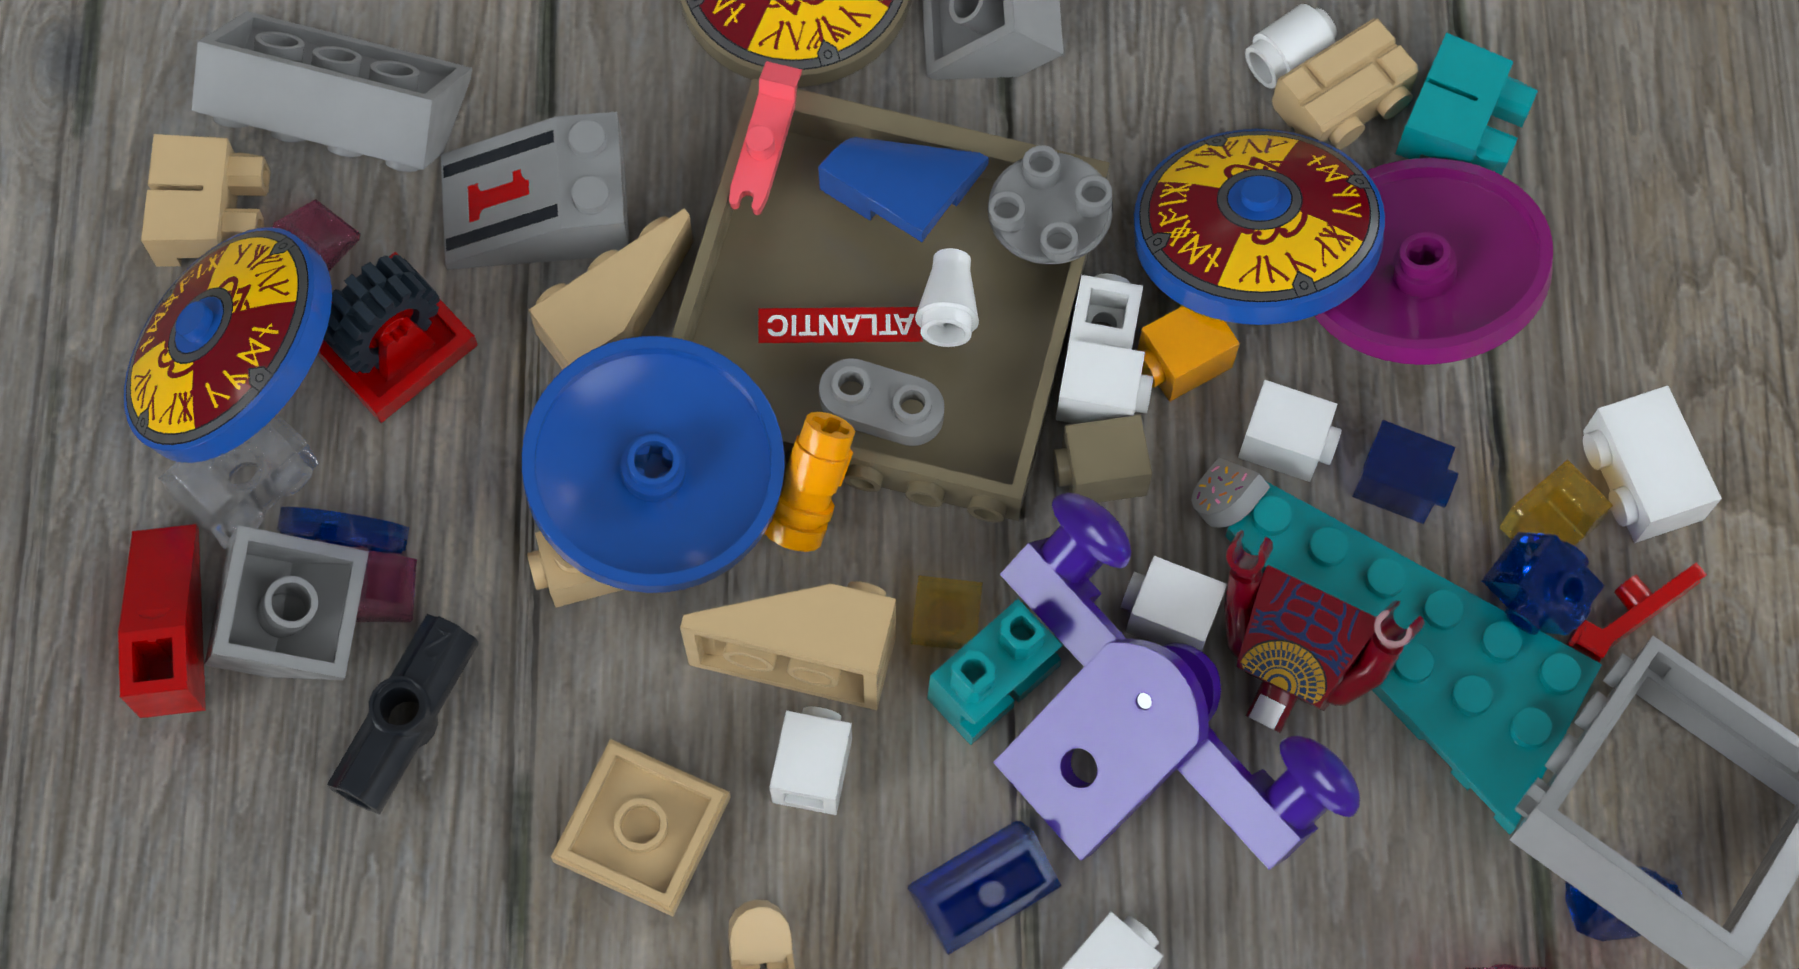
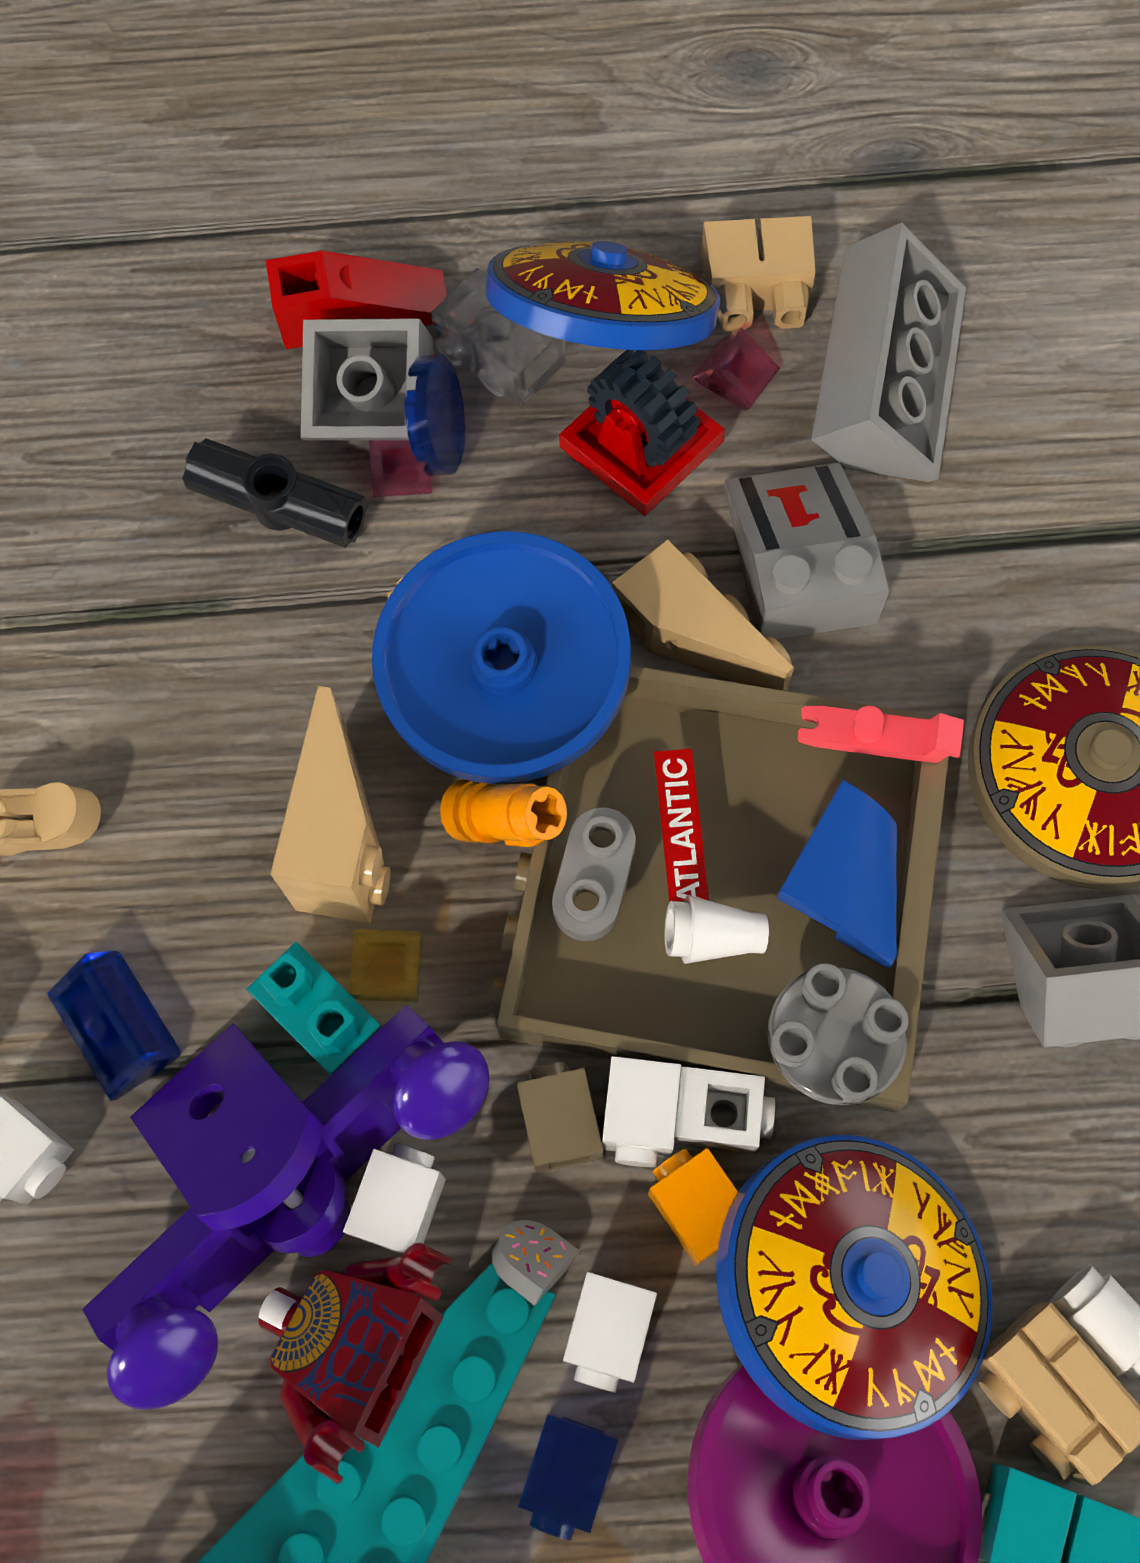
camera: 90 degrees right, 0 degrees up
tan plate [551,739,731,916] -> none
white brick [770,707,852,815] -> none

